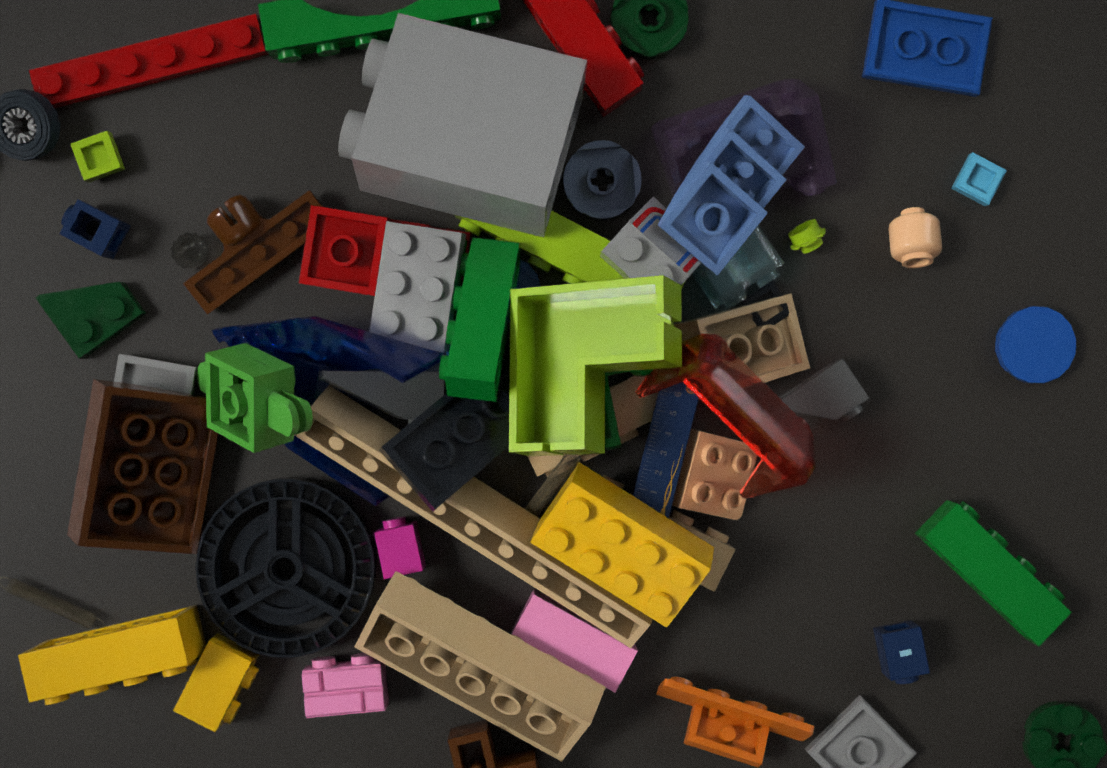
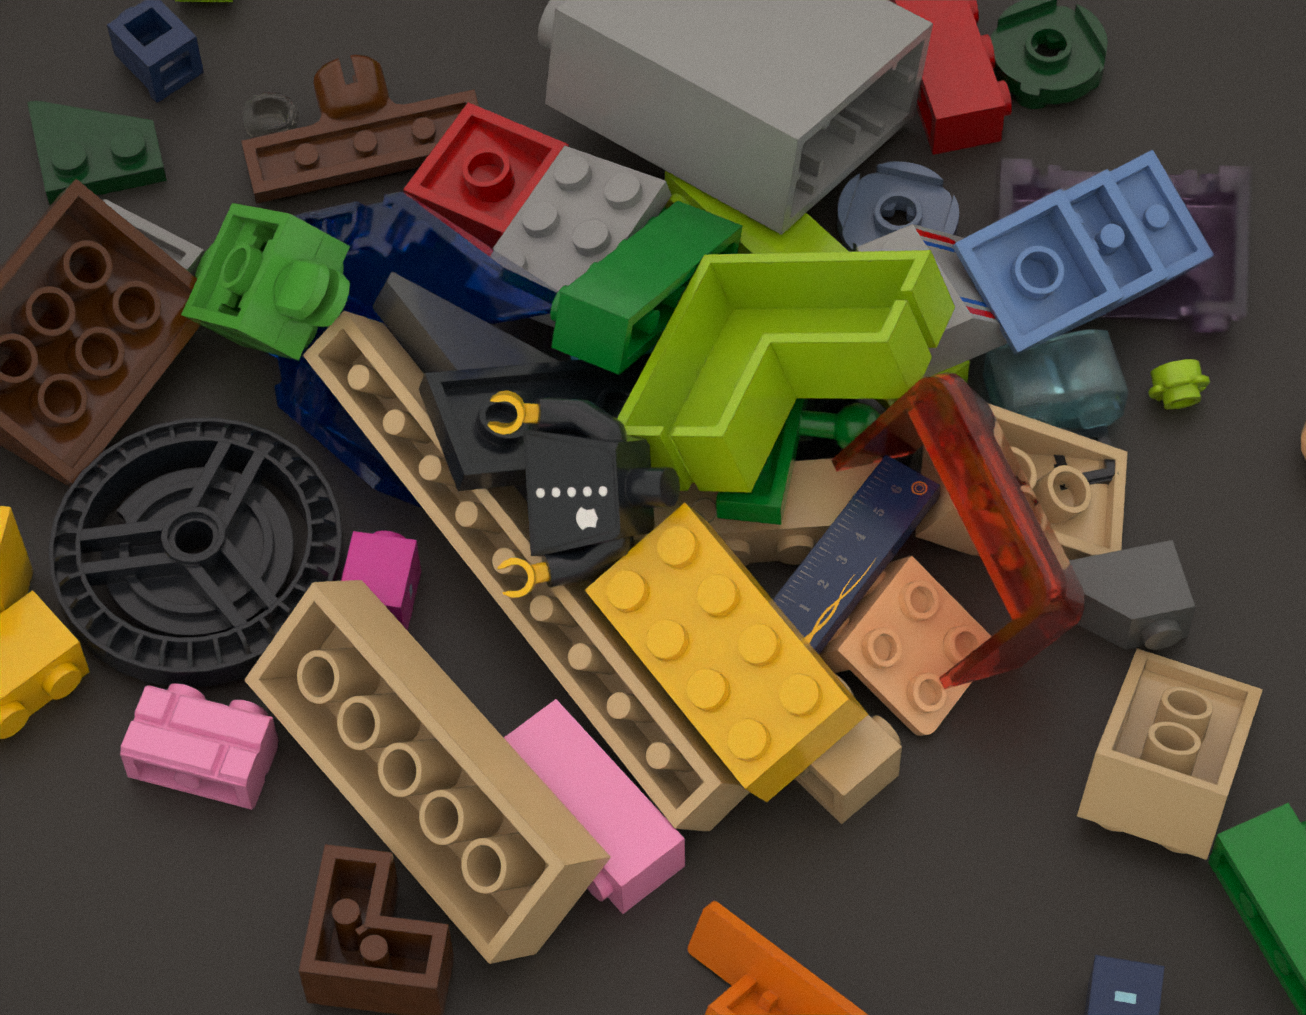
camera: 20 degrees right, 30 degrees down
none -> torso [488,390,680,598]
none -> tan slope [1077,648,1263,860]

